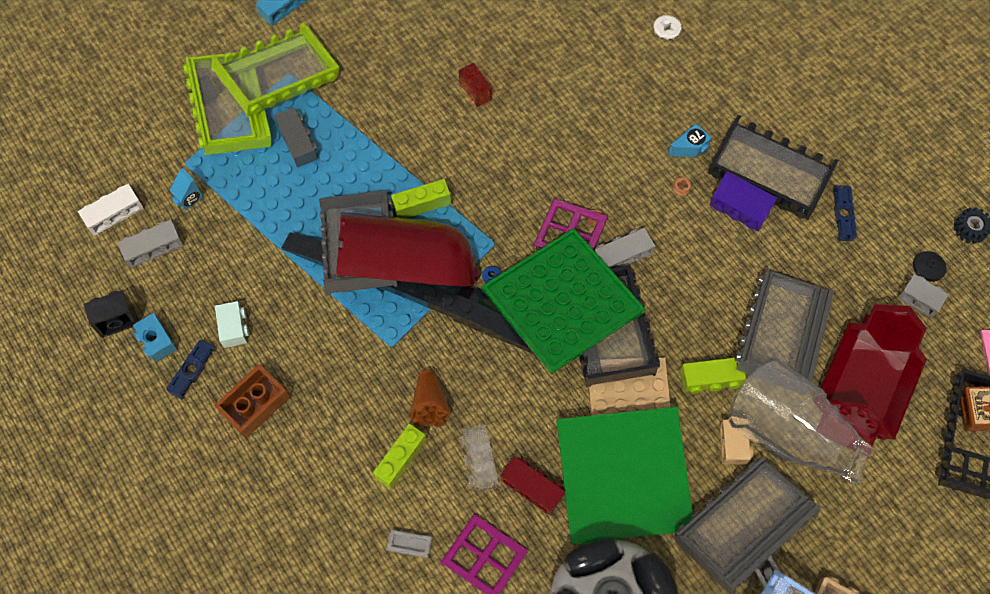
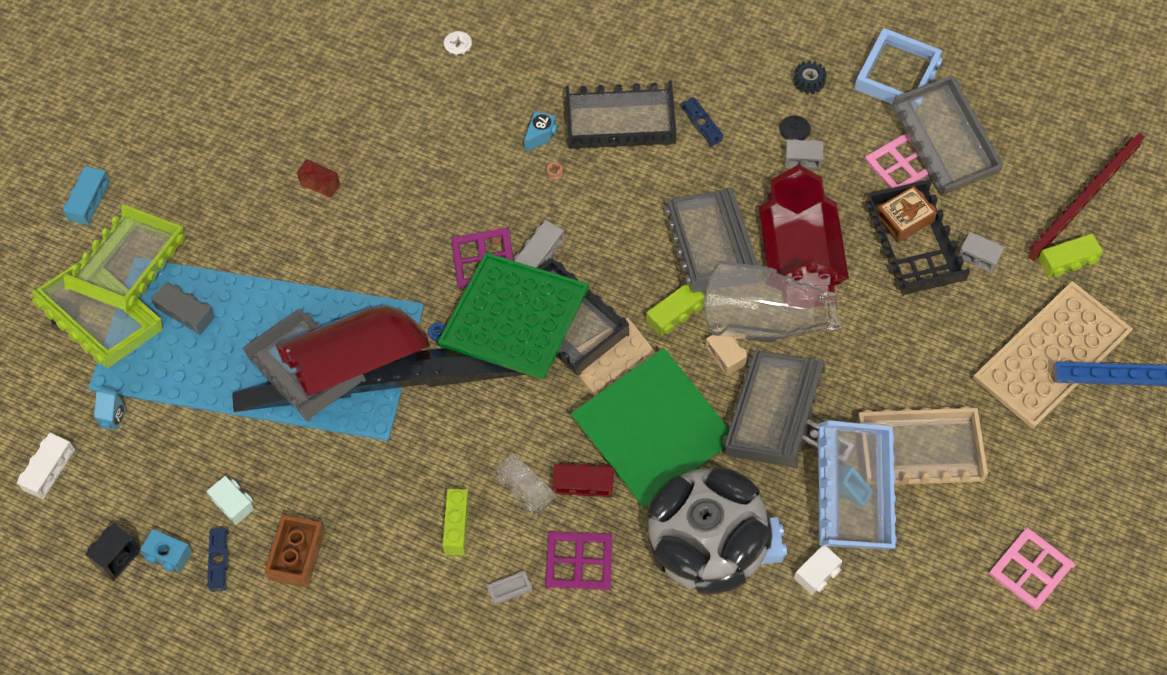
camera: 30 degrees left, 5 degrees down
light grey brick [117,220,184,269] -> none
lime brick [391,179,451,218] -> none
dark orange cone [410,370,450,427] -> none
dark purple slope [710,171,777,232] -> none

